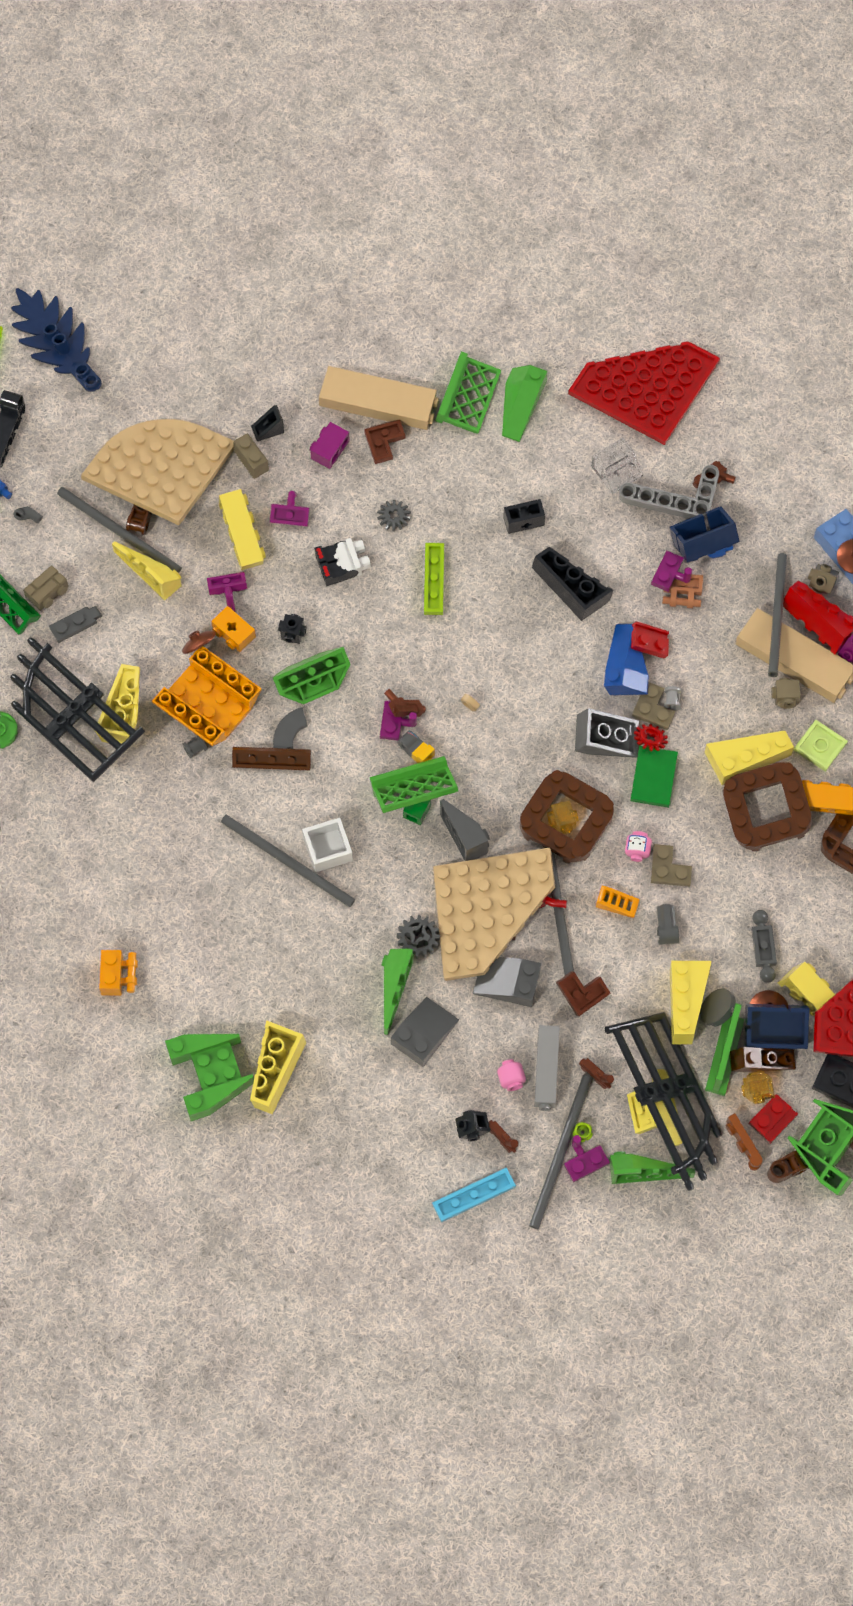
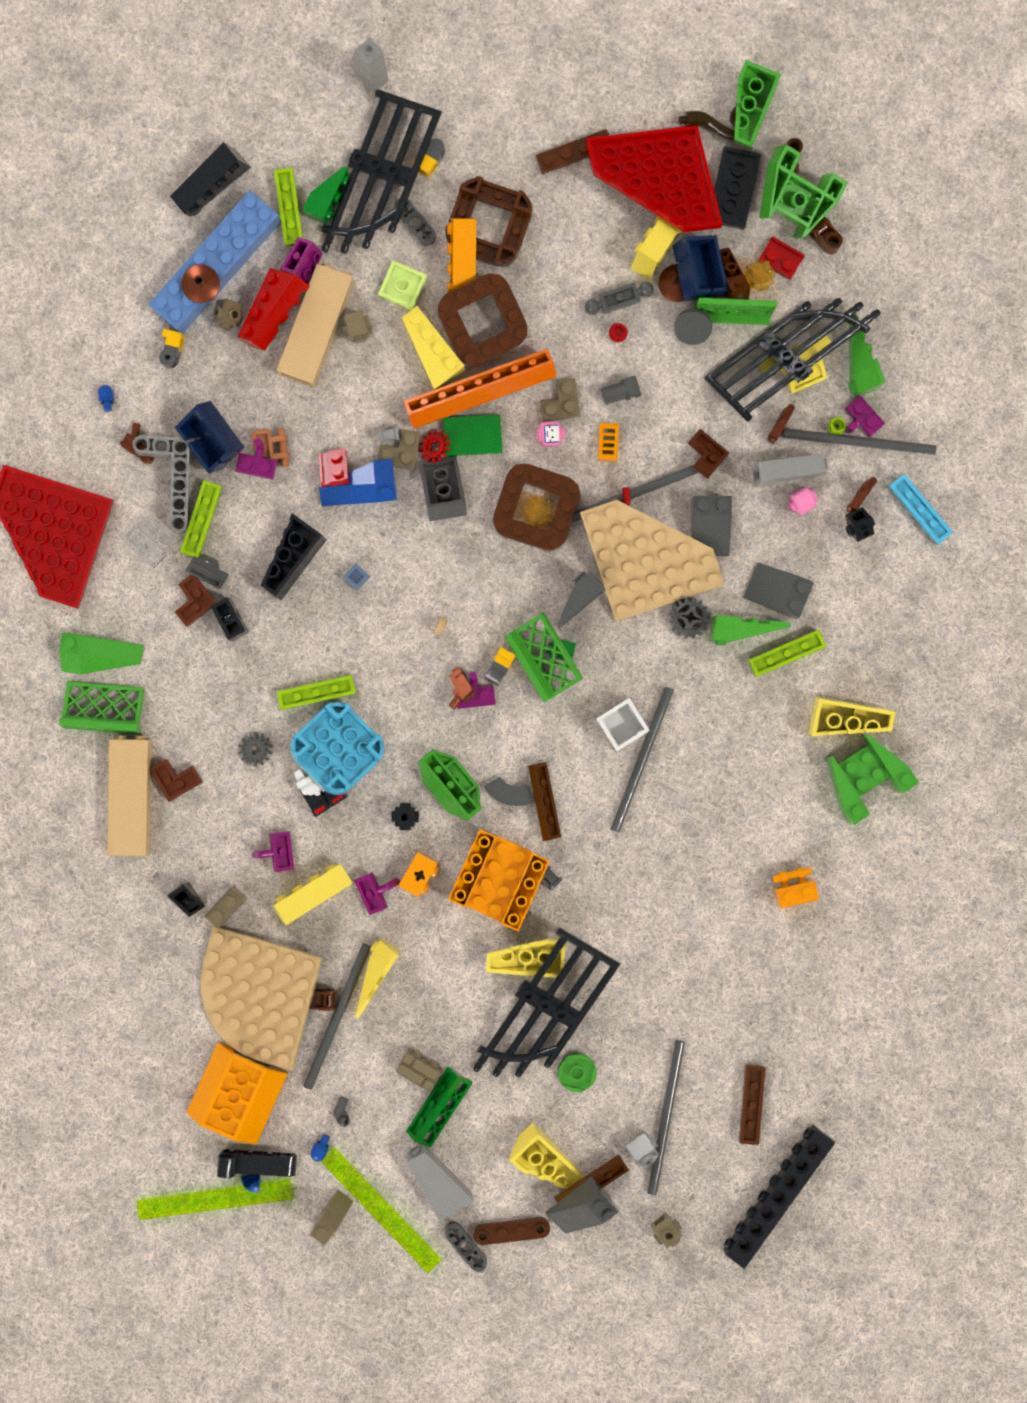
camera: 105 degrees left, 20 degrees up
dark blue plant [11,288,102,392] -> none
dark grey hinge [49,606,102,643] -> none
copper dish [182,630,216,654] -> none
magenta brick [309,422,350,469] -> none
light yellow wedge [670,961,712,1045] -> none
dark orange plate [726,1113,762,1171] -> none
dark grey piece [768,553,787,677] -> none
none -> blue cylinder [98,385,114,412]
none -> leg [159,328,185,368]
none -> copper plate [174,574,217,627]
none -> lime plate [180,480,223,559]
none -> dark grey tile [186,556,229,589]
none -> light orange slope [186,1041,288,1144]
none -> medium azure tile [290,702,384,795]
none -> sand blue plate [343,564,370,591]
none -> orange brick [403,348,557,429]
none -> red plate [609,323,628,343]
none -> lime plate [748,630,827,678]

